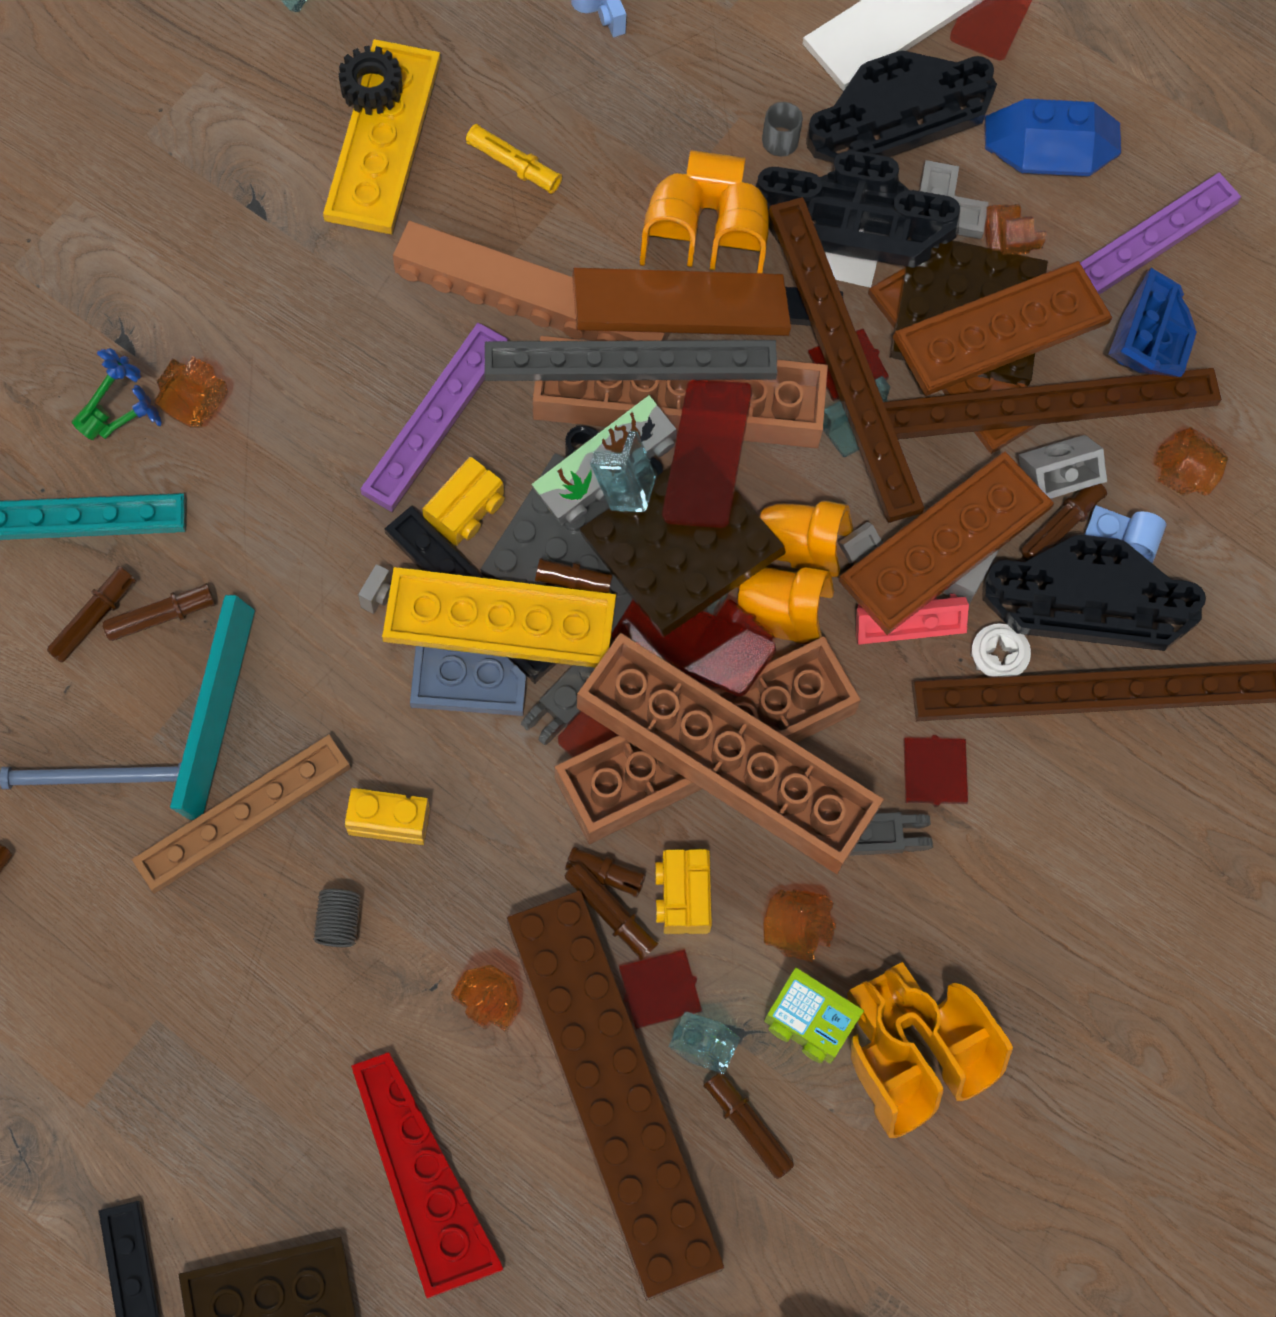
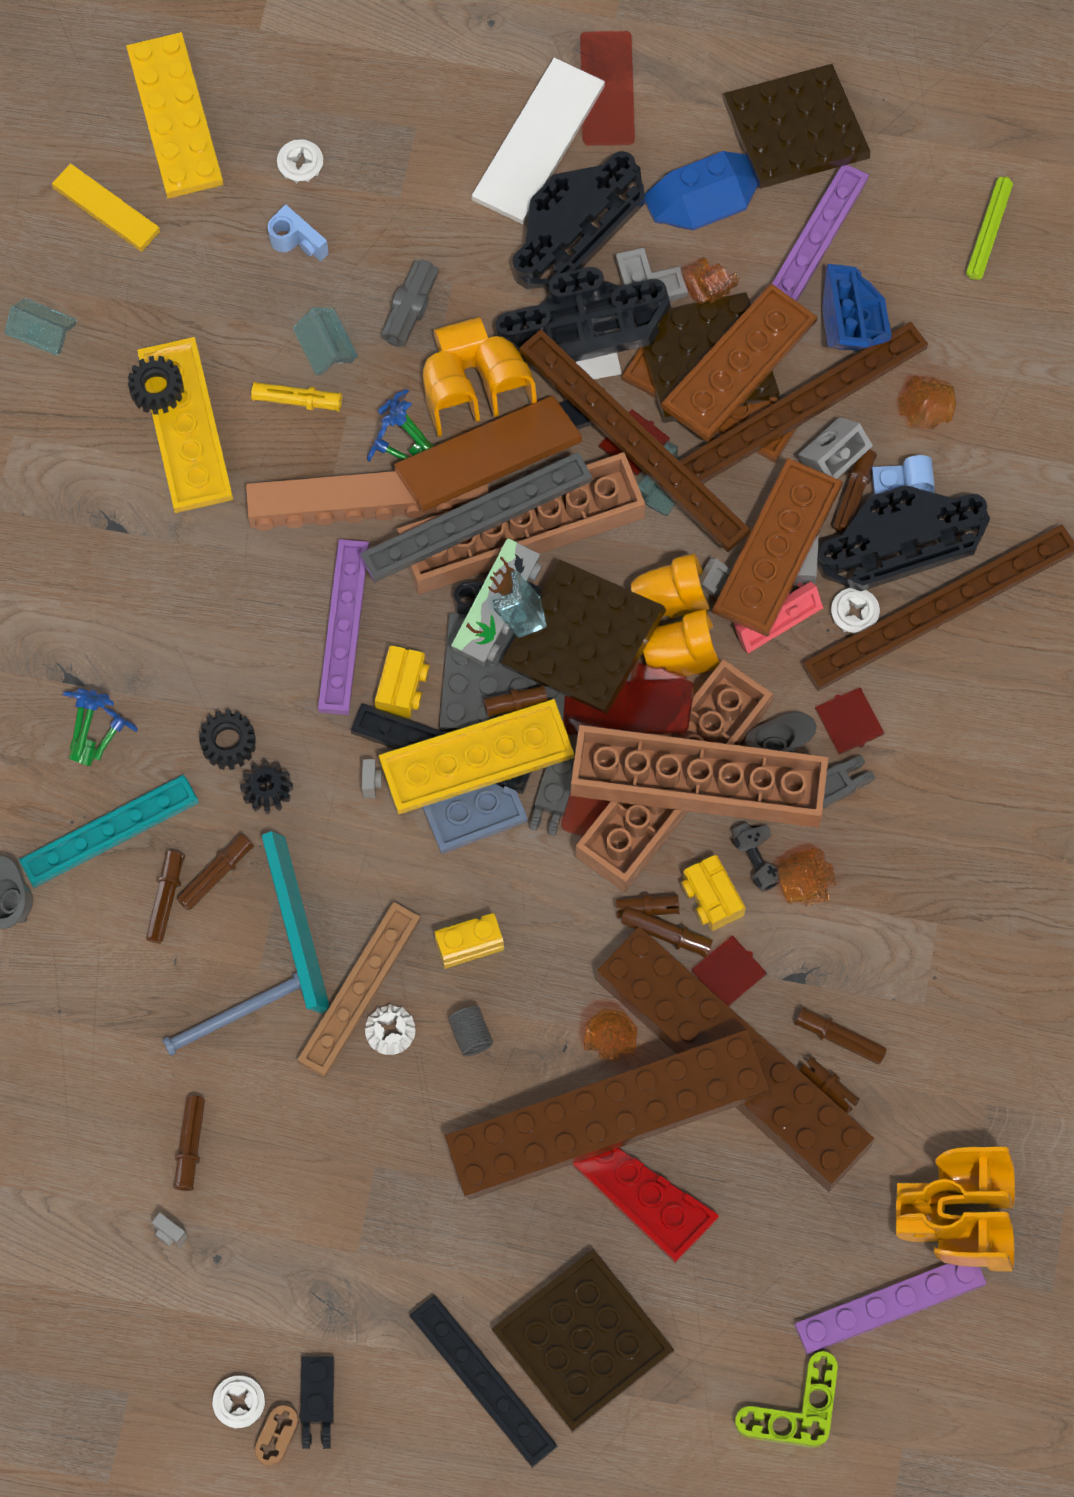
camera: 20 degrees left, 0 degrees up
clear orange hair [154,356,228,428] -> none
clear red piece [662,380,752,528] -> none
clear light blue brick [668,1011,741,1074] -> none
dark grey piece [762,102,803,157] -> none
lime slope [764,967,864,1064] -> none
light orange piece [847,962,1013,1138] -> none
none -> black tyre [199,710,256,770]
none -> black gear [240,760,293,814]
none -> clear light blue panel [293,307,358,375]
none -> white gear [365,1004,415,1055]
none -> blue plant [367,389,434,462]
none -> dark grey piece [382,259,439,347]
none -> reddish brown brick [445,1029,771,1200]
none -> dark brown plate [723,64,871,189]
none -> dark grey piece [732,823,792,892]
none -> dark grey piece [745,712,817,753]
none -> reddish brown pin [800,1057,860,1114]

